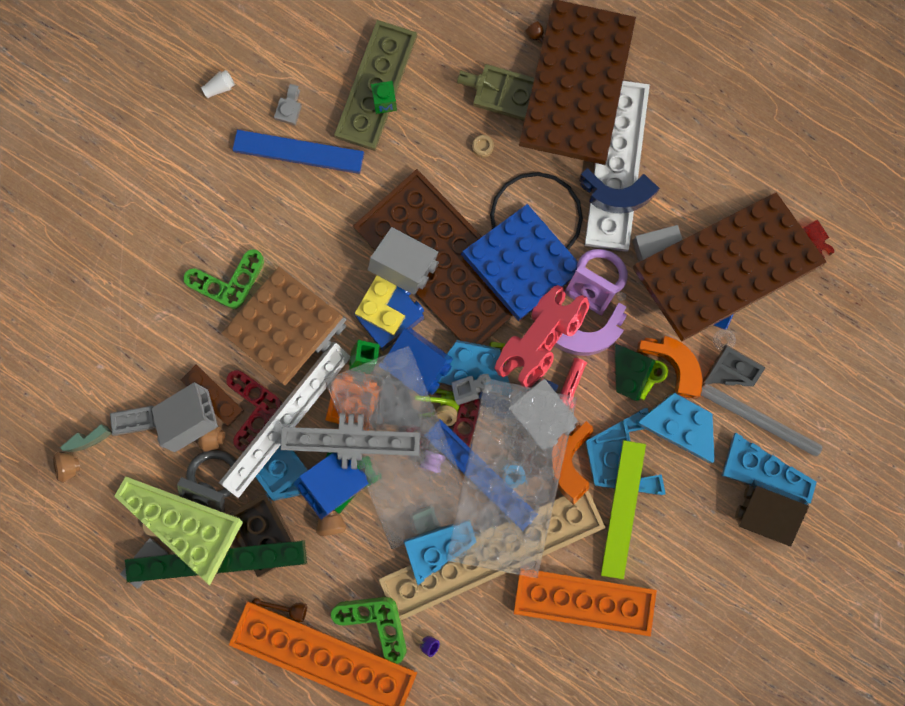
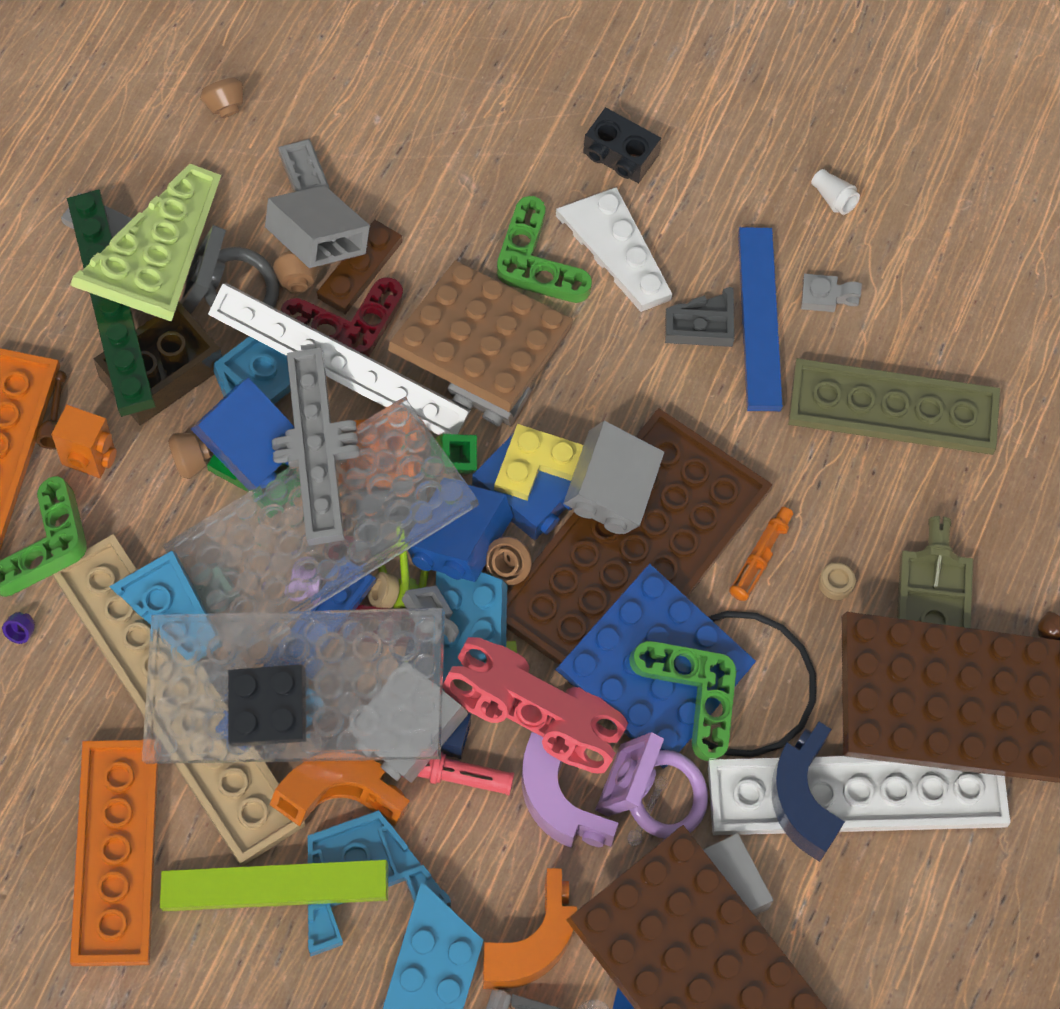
camera: 75 degrees right, 15 degrees down
sand green slope [60,424,112,453] -> none
green brick [371,81,397,114] -> none
dark green wing [615,344,656,401] -> none
lime bar [640,360,668,400] -> none
none -> orange brick [51,404,117,479]
none -> black plate [228,664,306,747]
none -> medium nougat cone [486,537,532,585]
none -> white wing [555,187,672,312]
none -> black brick [583,107,662,184]
none -> bright green beam [629,641,736,761]
none -> dark grey wing [665,287,734,347]
none -> orange piece [729,507,794,601]

